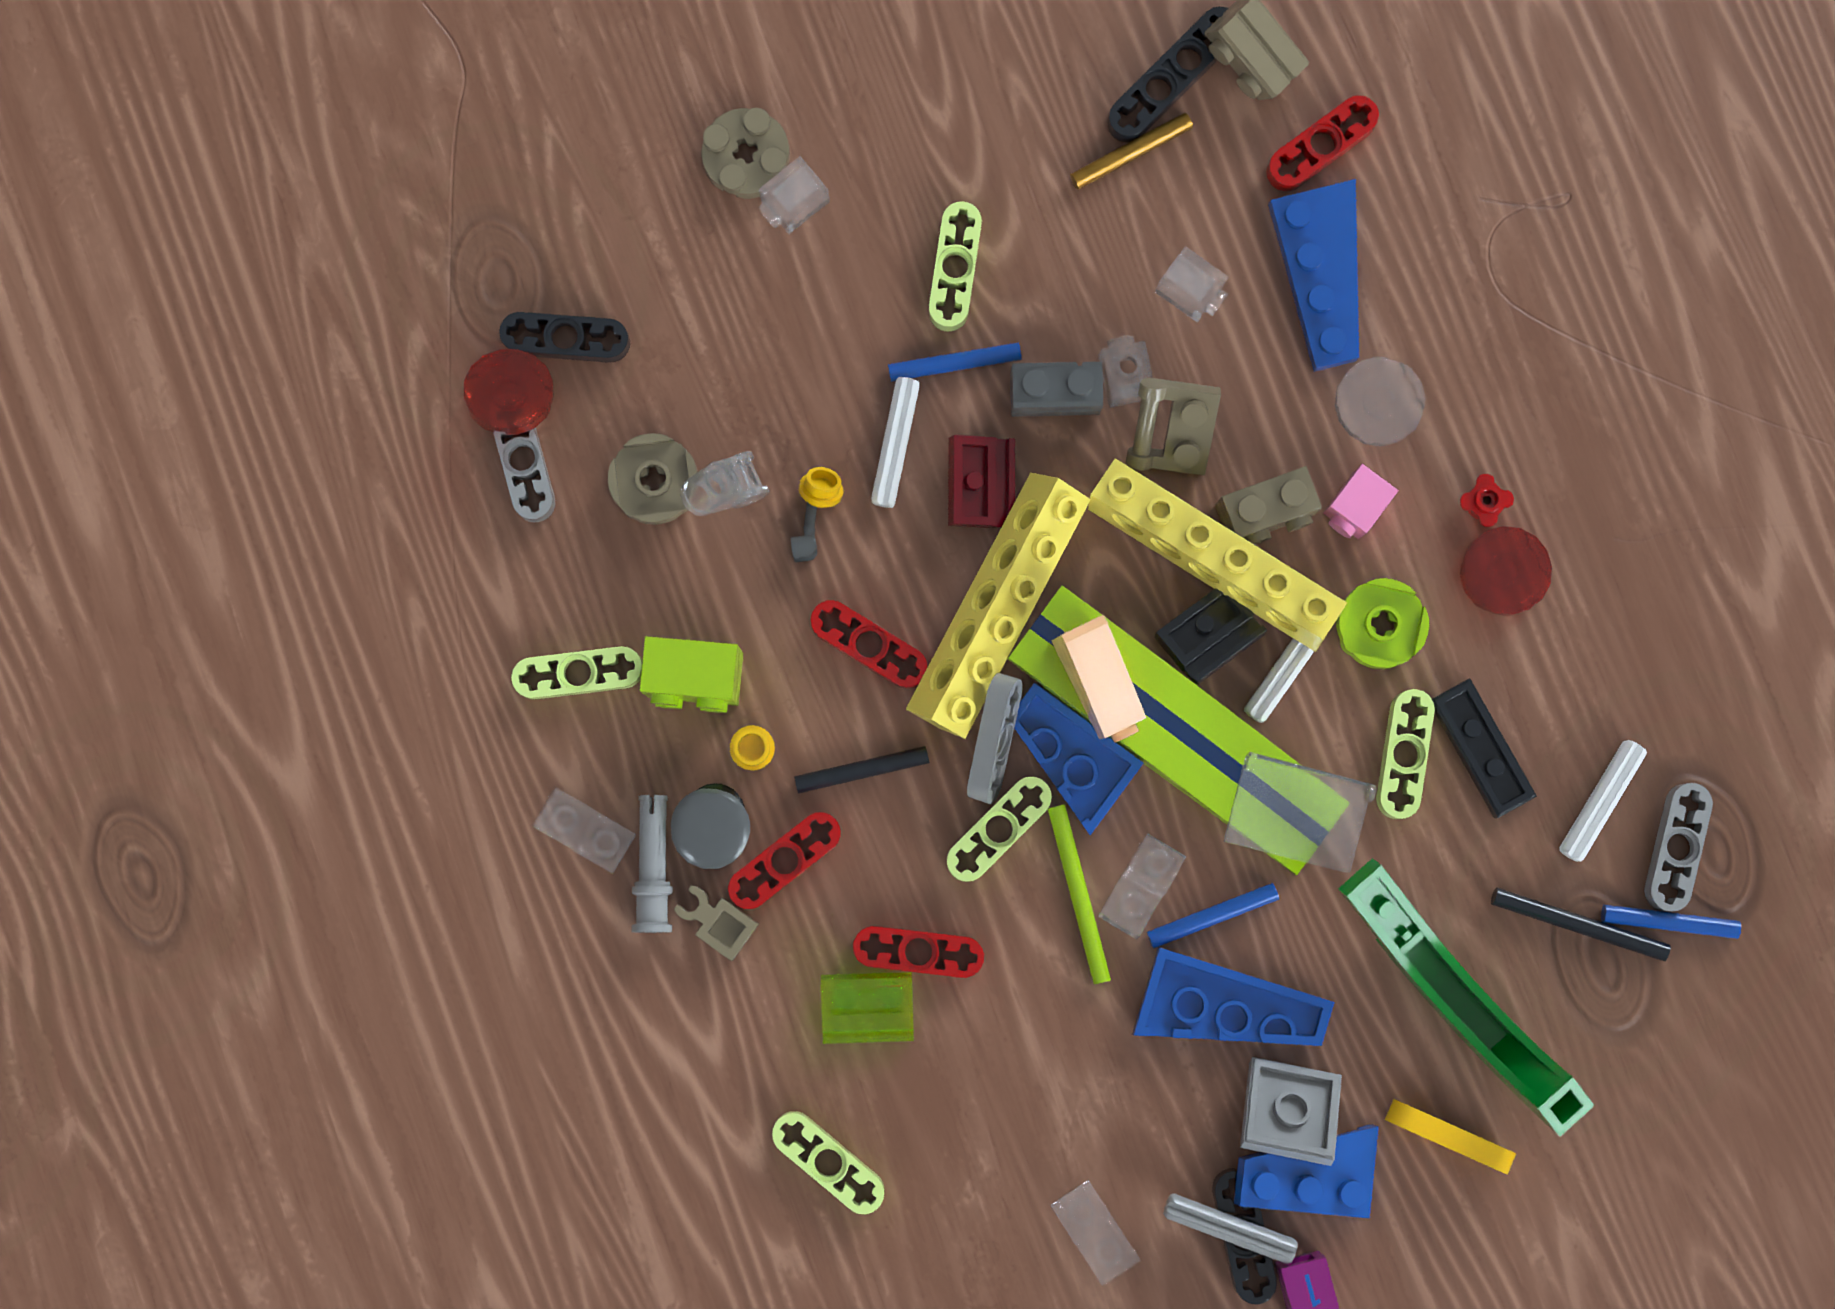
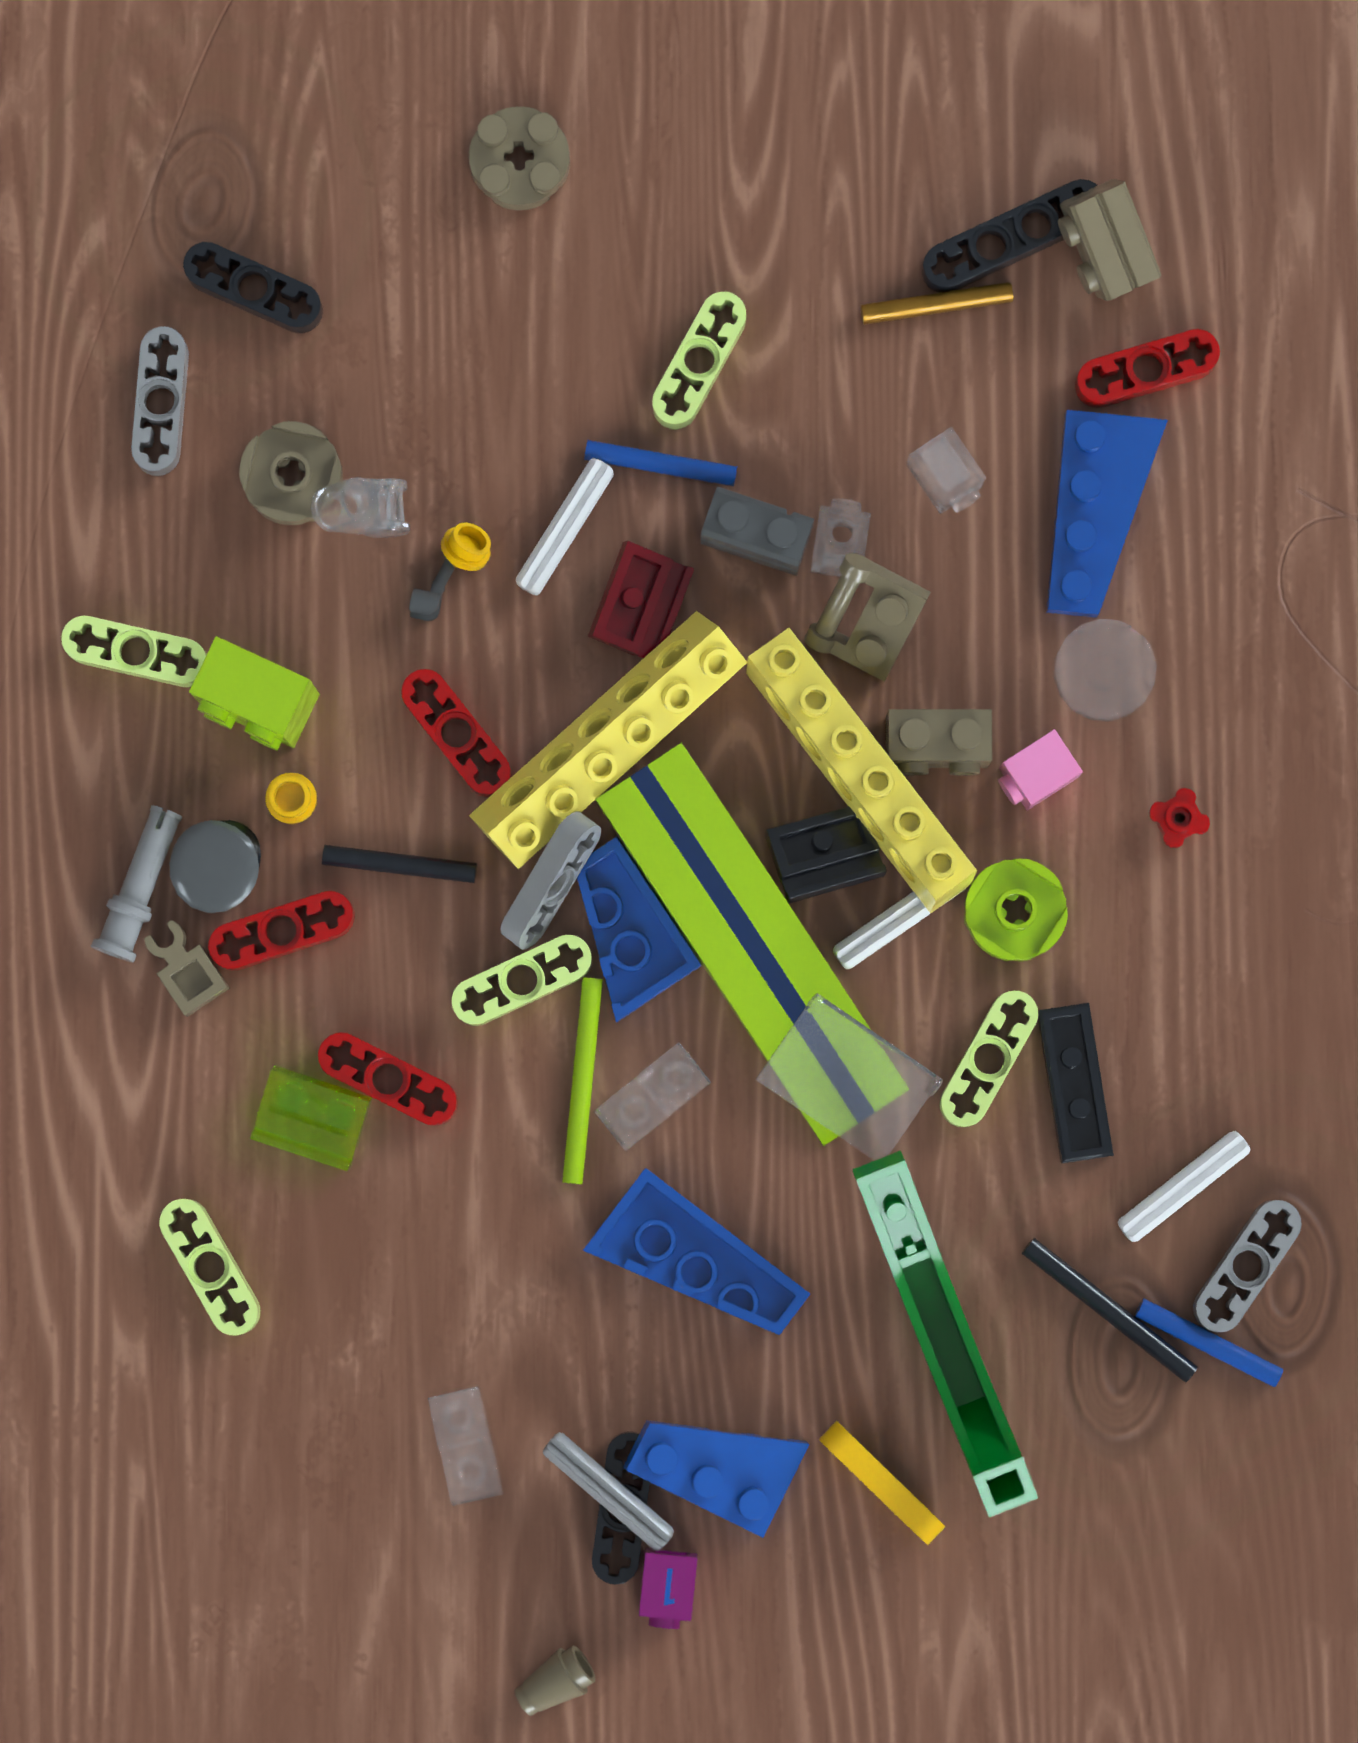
camera: 25 degrees right, 0 degrees up
clear red tile [463,349,554,435] -> none
clear slope [532,787,636,873] -> none
clear brick [759,156,830,234] -> none
light nougat slope [1051,614,1146,743] -> none
blue bar [1147,883,1279,949] -> none
light grey tile [1240,1057,1342,1166] -> none
clear red tile [1460,526,1552,616] -> none

